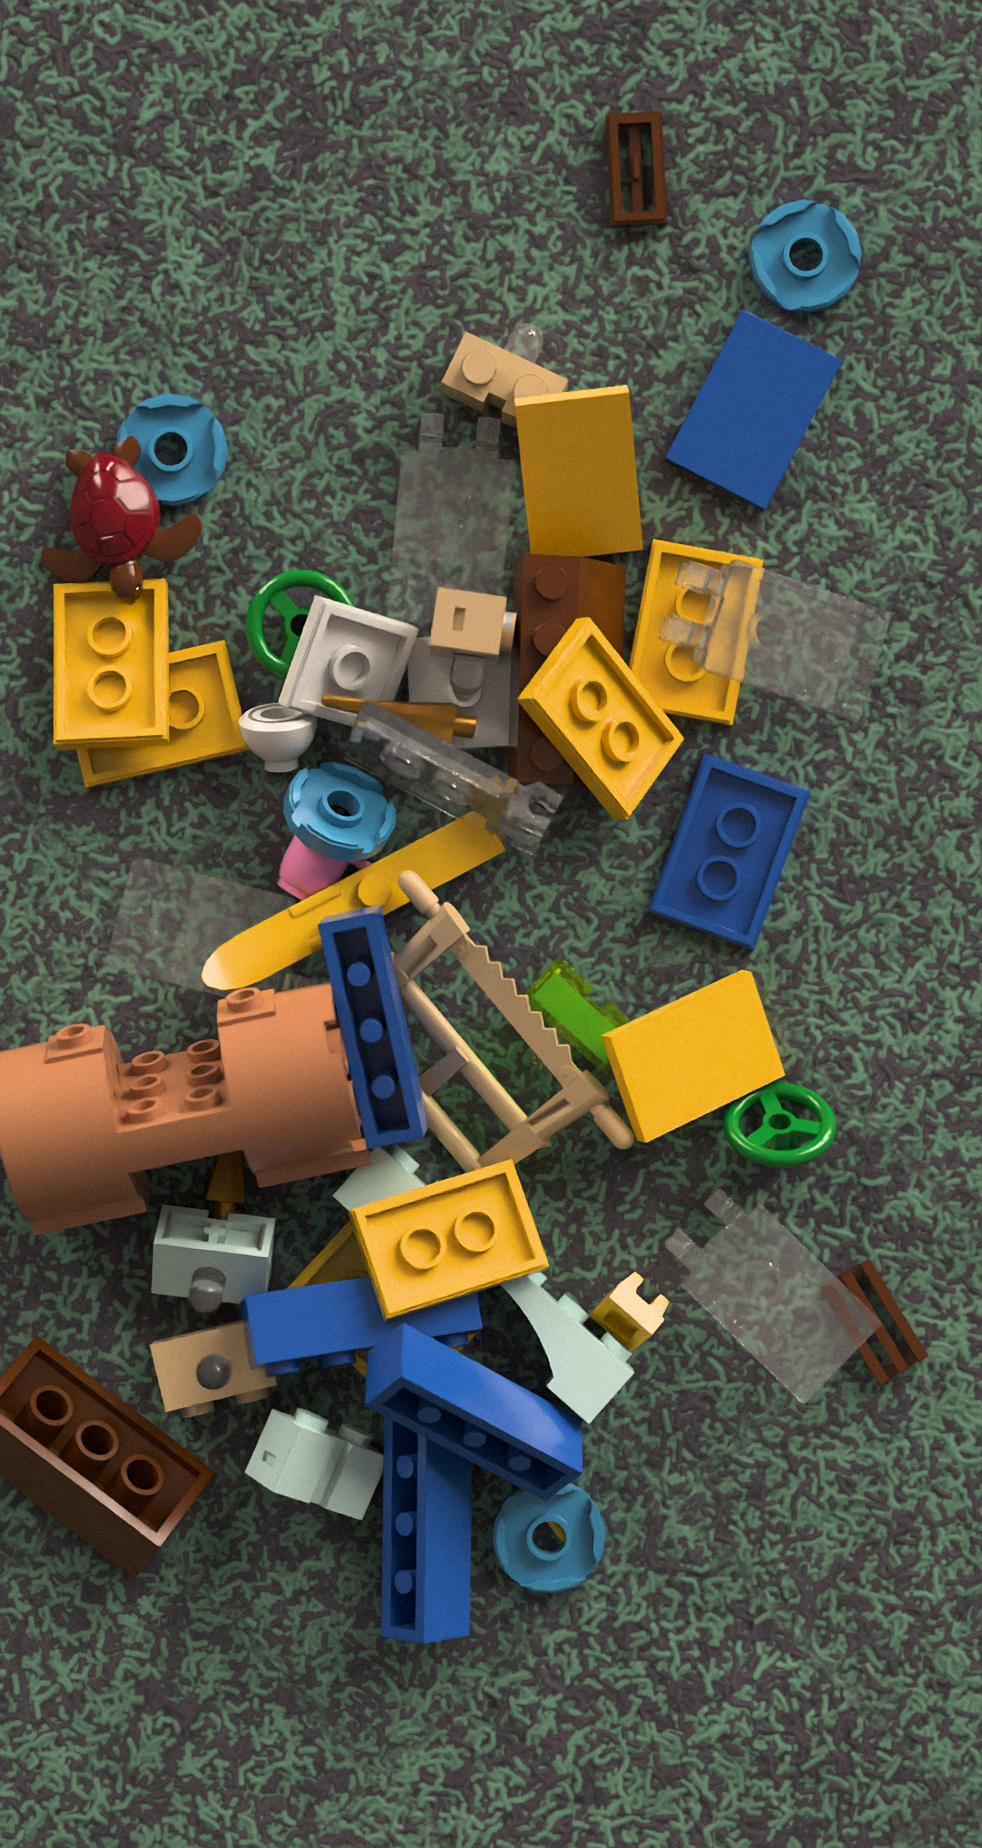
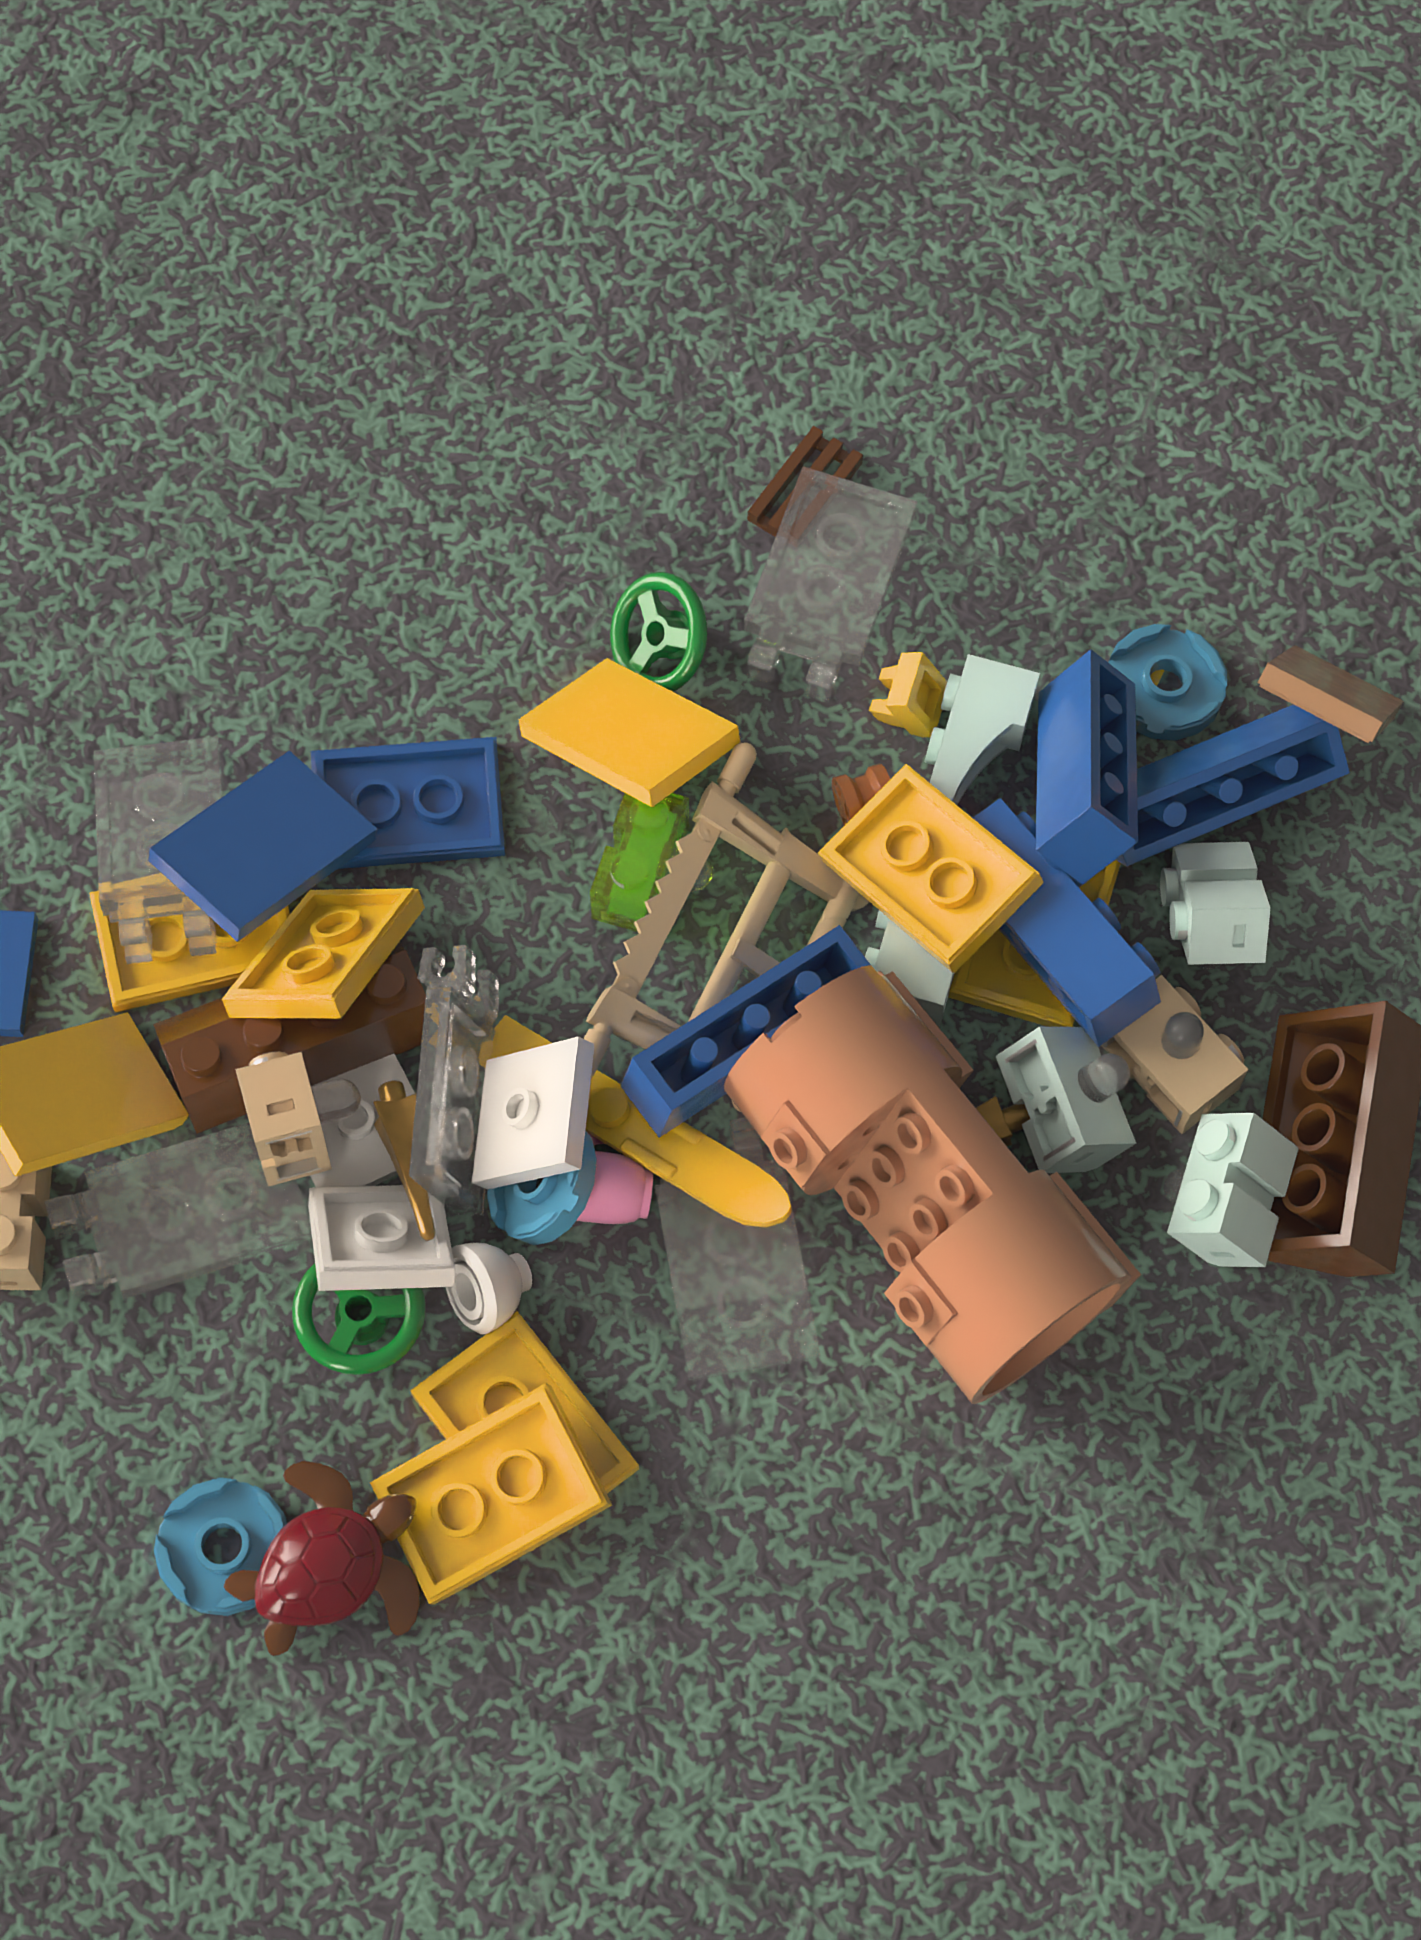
camera: 120 degrees left, 20 degrees down
none -> blue tile [148,750,377,942]
none -> white plate [472,1037,594,1189]
none -> dark orange wheel [832,763,890,826]
none -> light aqua piece [1163,1113,1298,1267]
none -> medium nougat tile [1257,645,1404,743]

